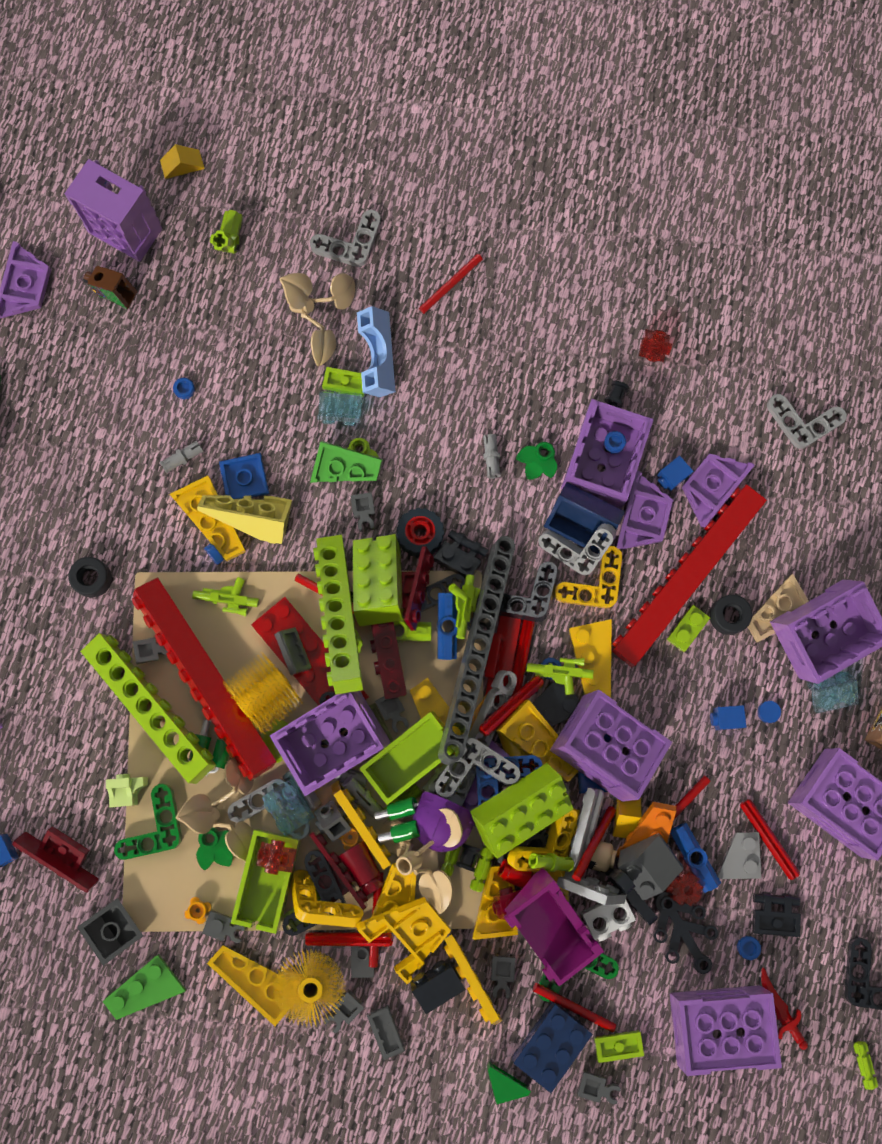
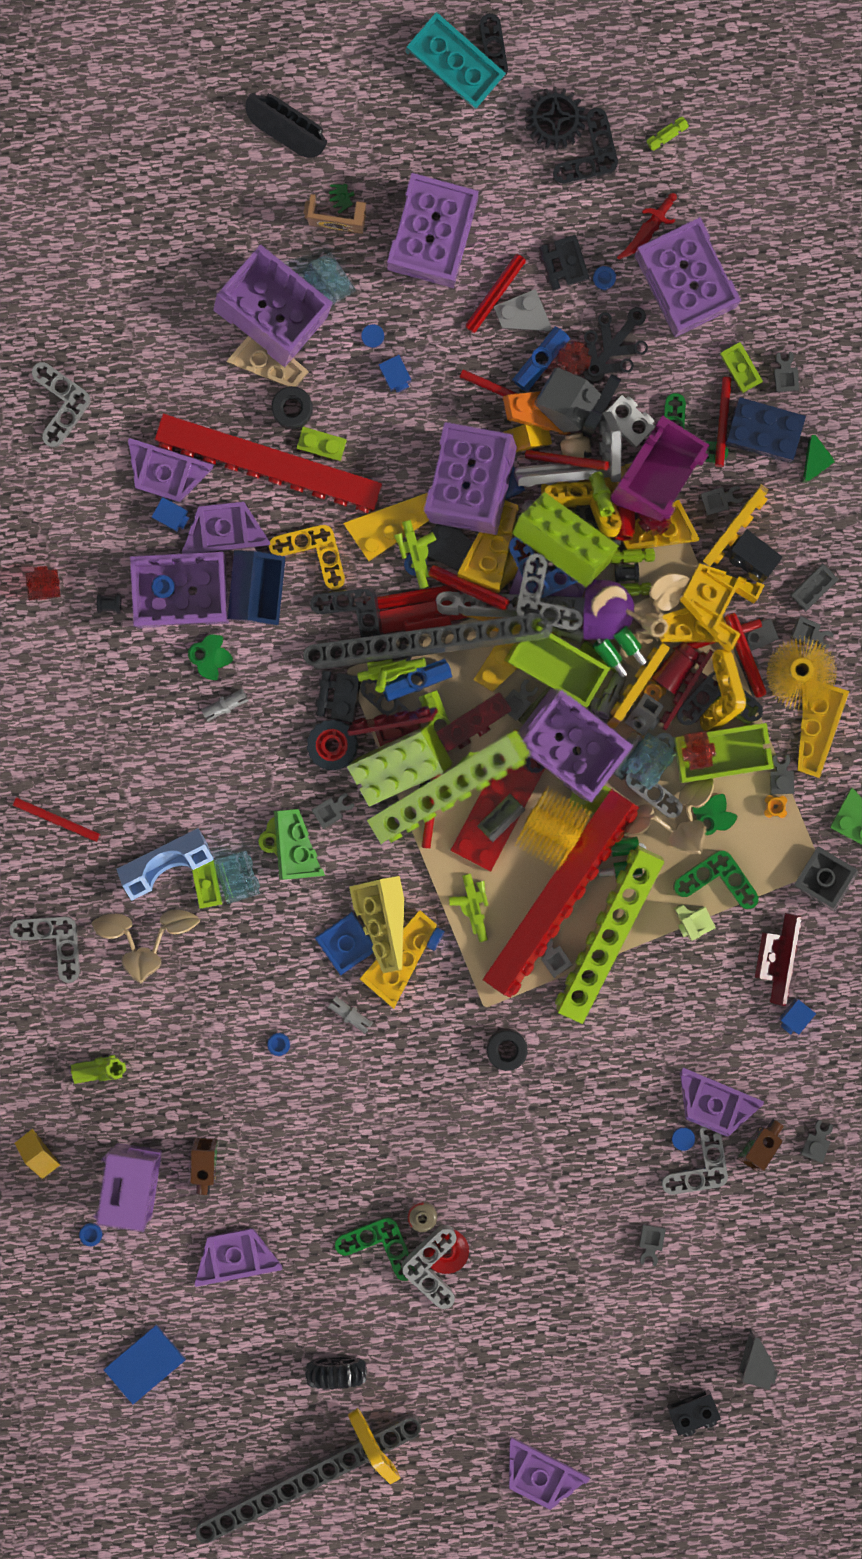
camera: 110 degrees left, 10 degrees up
light grey beam [538,523,616,575] -> none

